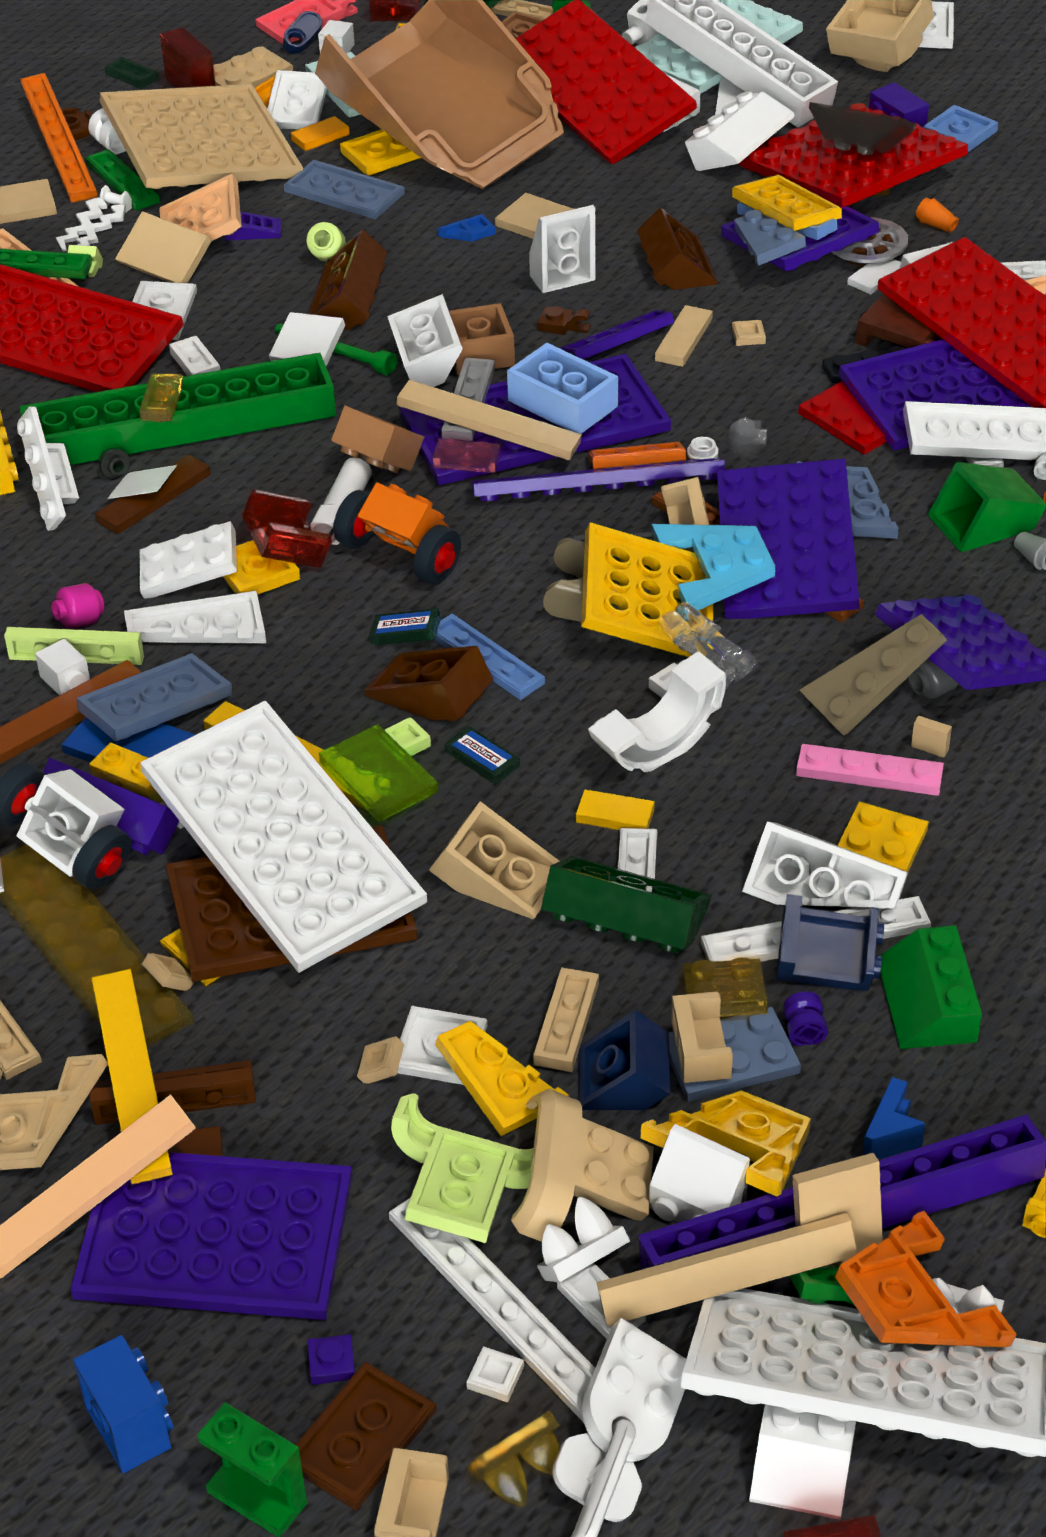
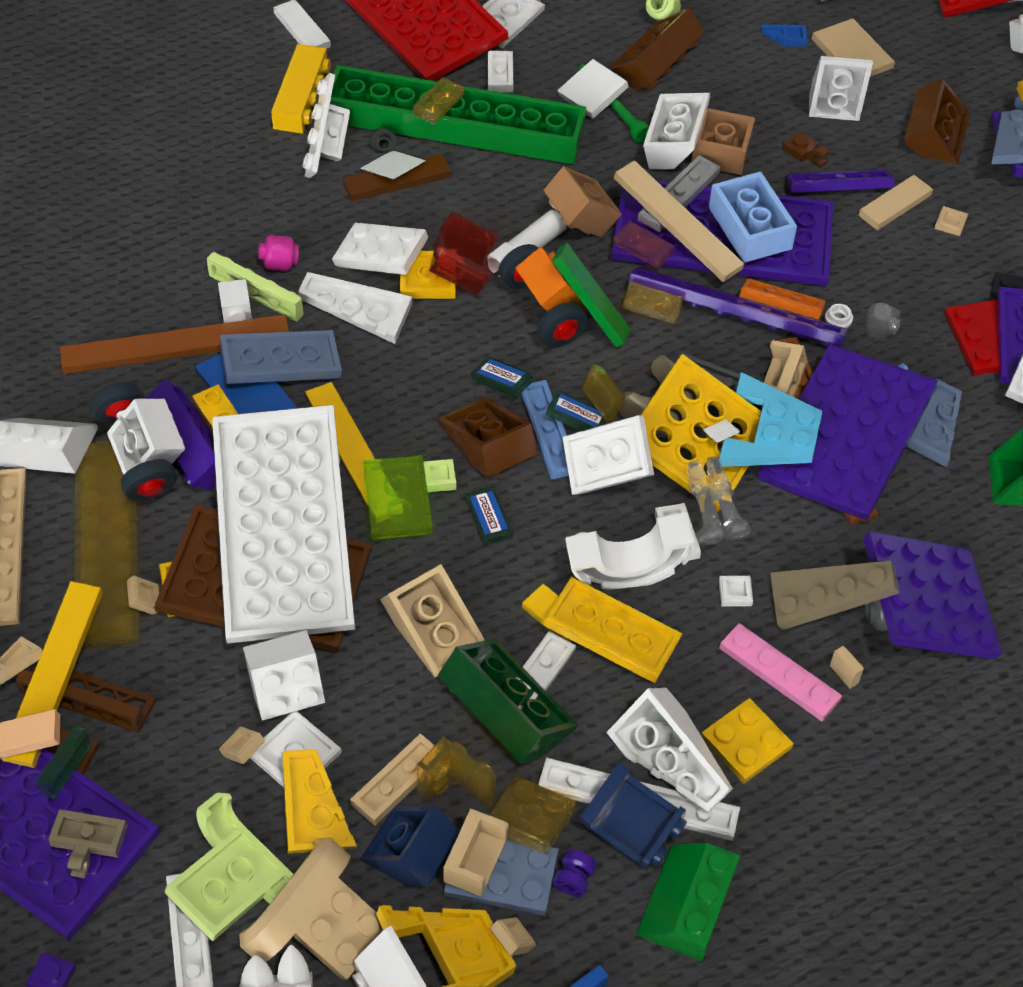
camera: 25 degrees right, 10 degrees up
none -> clear green tile [36,725,92,799]
none -> dark tan plate [48,809,128,879]
none -> white brick [243,630,325,721]
none -> clear yellow bracket [417,736,496,809]
none -> tan tile [490,917,536,956]
none -> yellow tile [543,576,683,683]
none -> tile [545,390,609,431]
none -> green tile [552,243,631,347]
none -> white tile [562,415,654,495]
none -> clear yellow tile [582,365,625,421]
none -> clear yellow tile [622,281,684,324]
none -> white sticker [703,420,740,442]
none -> white tile [719,576,753,607]

